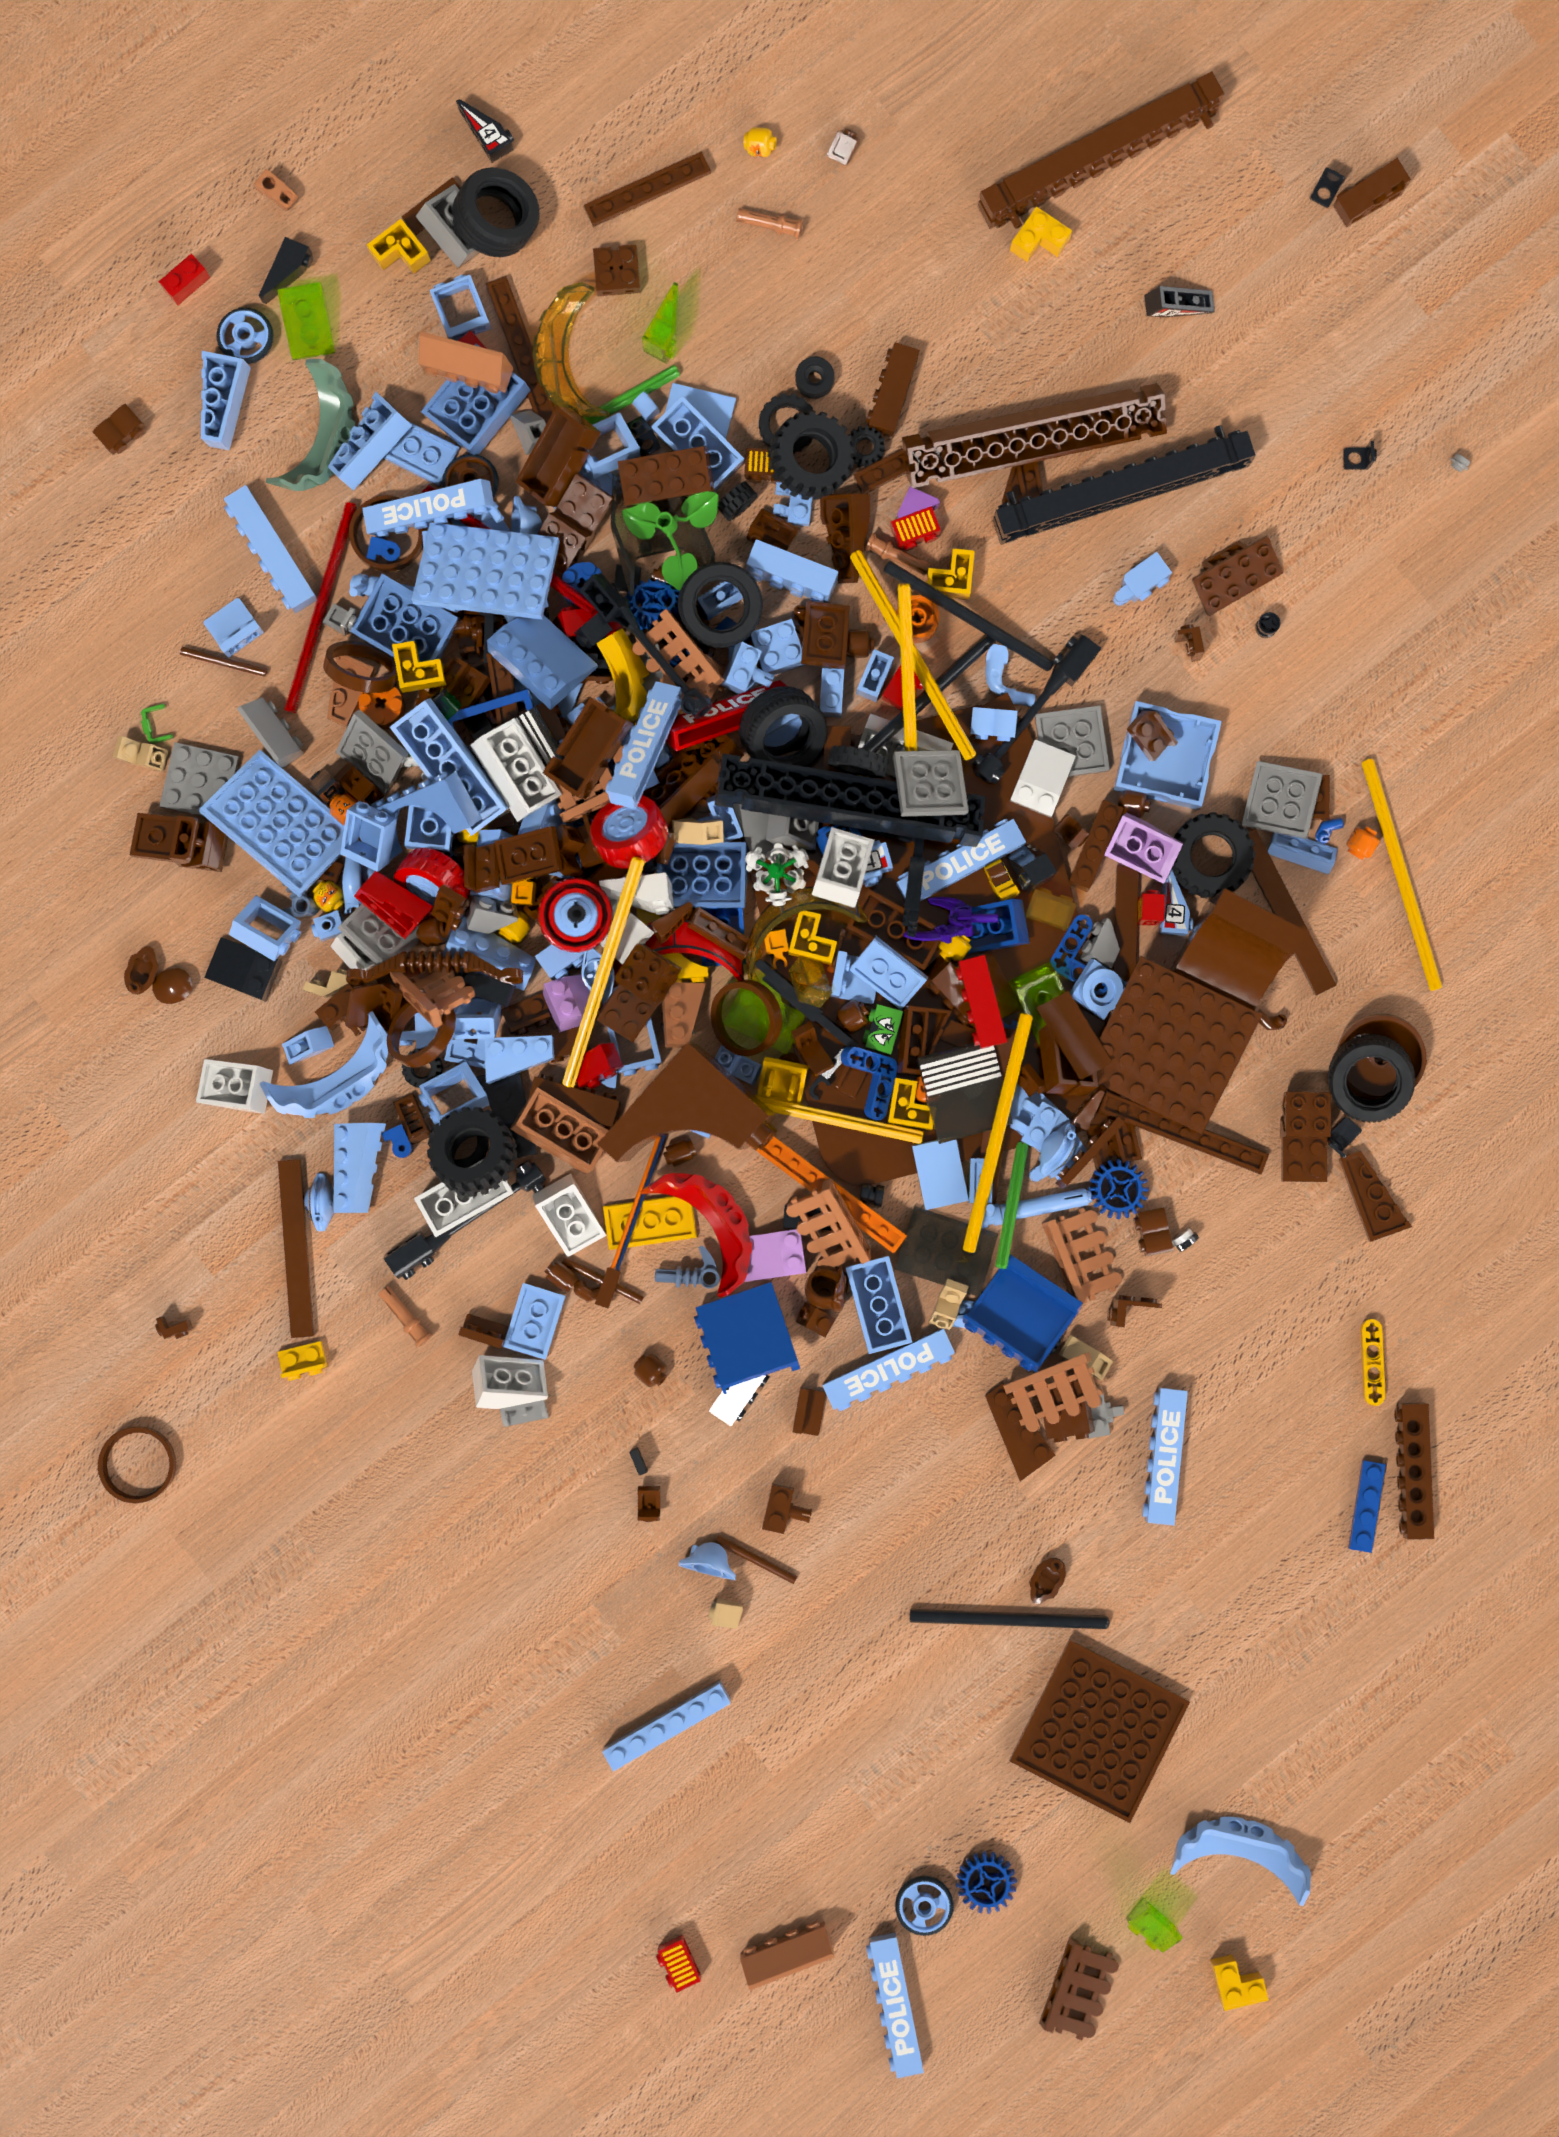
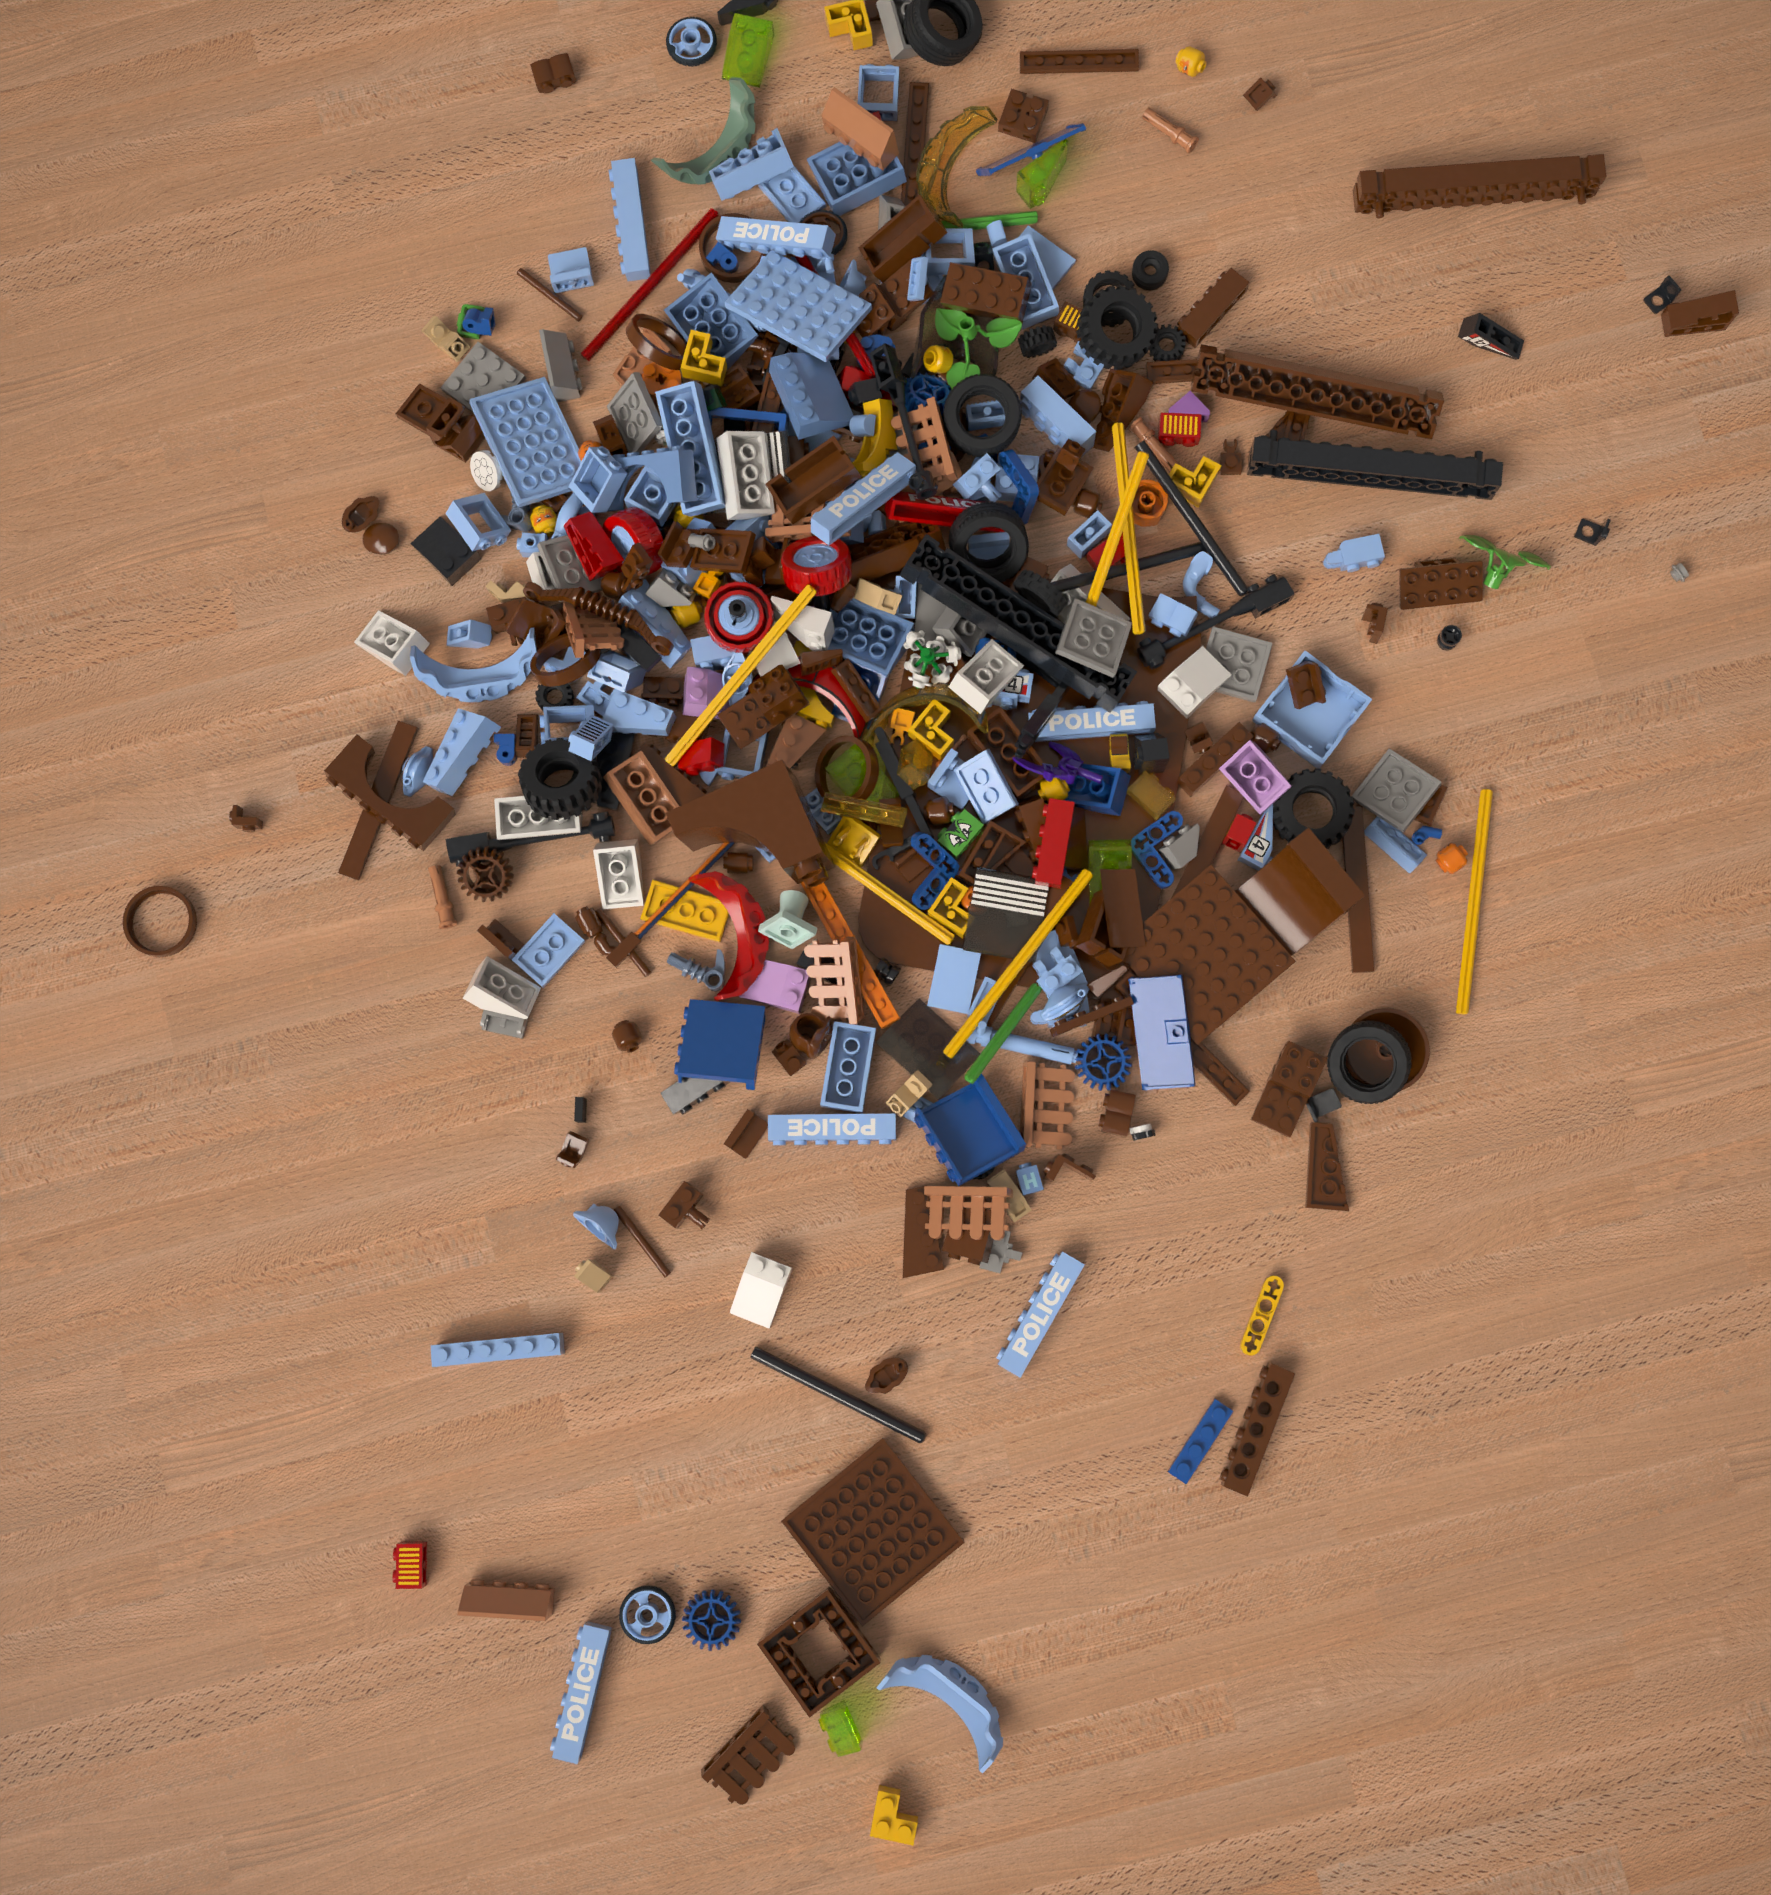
camera: 35 degrees right, 5 degrees down
light blue wedge [201,351,251,451] -> none
yellow bracket [277,1341,328,1381] -> none
black slope [309,769,345,806] -> none
light grey bracket [323,603,357,636] -> none
light blue hinge [820,667,844,718] -> none
yellow brick [1010,206,1072,263] -> none
light blue piece [1070,959,1127,1020] -> none
reddish brown arm [1258,1009,1287,1030] -> none
none -> reddish brown arch [324,734,456,852]
none -> reddish brown gear [457,846,514,902]
none -> blue leg [462,307,496,336]
none -> white tile [470,450,503,491]
none -> light blue brick [568,714,614,761]
none -> light grey pin [688,533,716,551]
none -> white slope [730,1252,793,1329]
none -> reddish brown brick [757,1587,881,1718]
none -> light aqua plant [758,890,817,949]
none -> clear yellow tile [821,792,907,828]
none -> light blue brick [849,414,876,437]
none -> light blue plate [907,257,928,301]
none -> yellow head [923,345,953,374]
none -> blue door [976,123,1086,176]
none -> blue beam [999,449,1039,525]
none -> medium blue brick [1015,1162,1044,1196]
none -> reddish brown bracket [1056,438,1086,471]
none -> reddish brown hat [1068,389,1101,424]
none -> door [1128,974,1196,1091]
none -> reddish brown plate [1220,439,1242,475]
none -> bright green plant [1459,535,1551,589]

